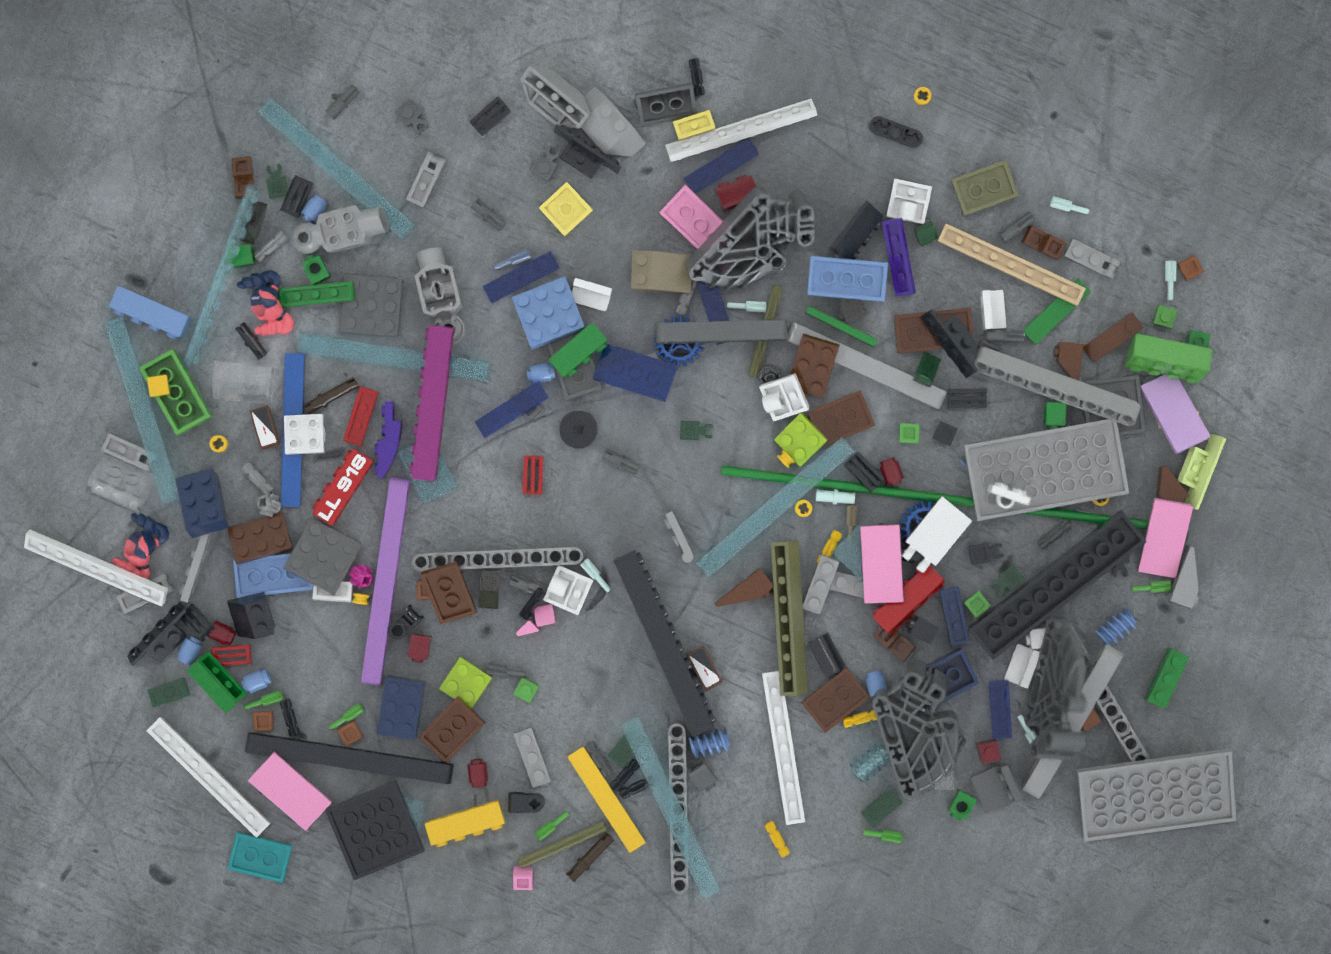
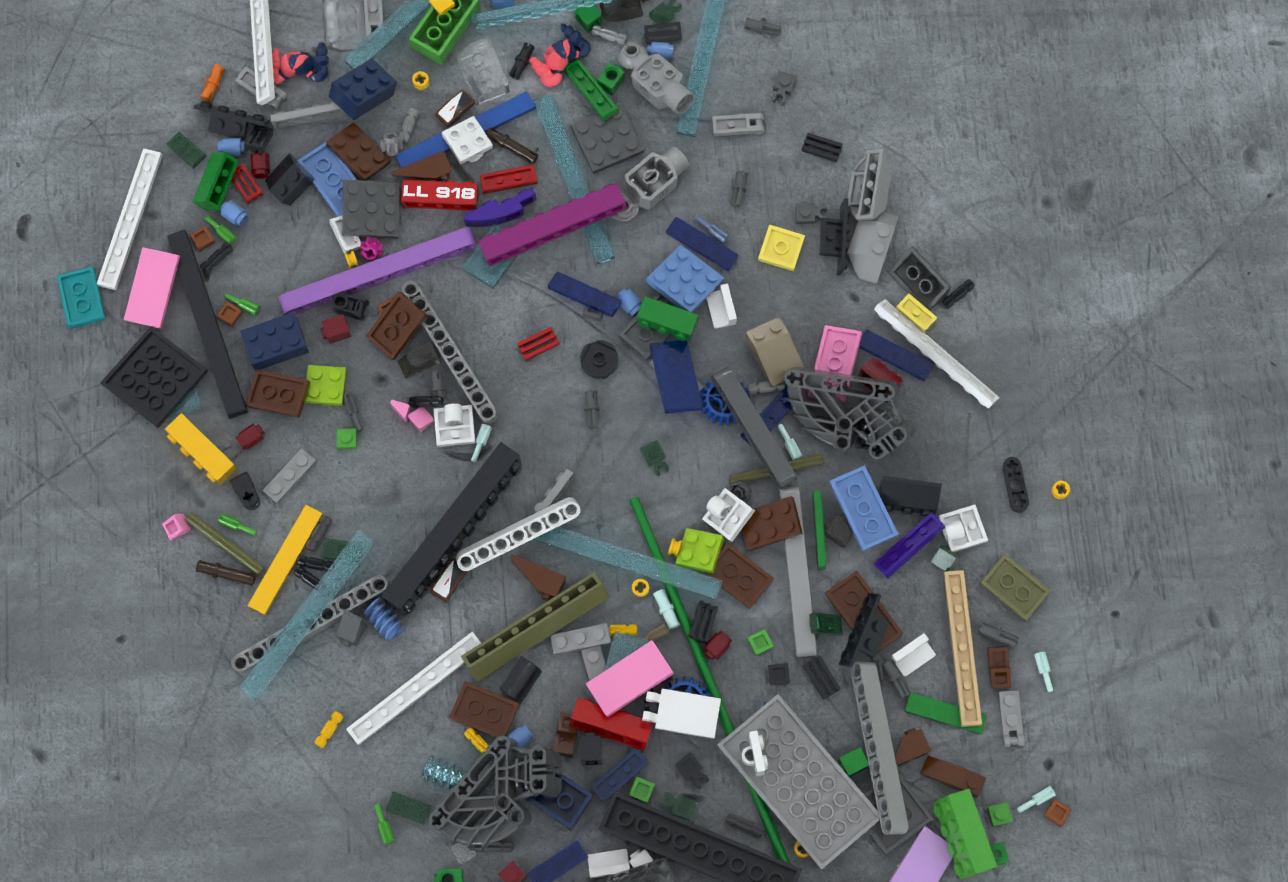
camera: 60 degrees right, 15 degrees down
none -> orange pin [200,64,225,102]
none -> reddish brown slope [391,151,452,181]
none -> white beam [456,497,580,571]

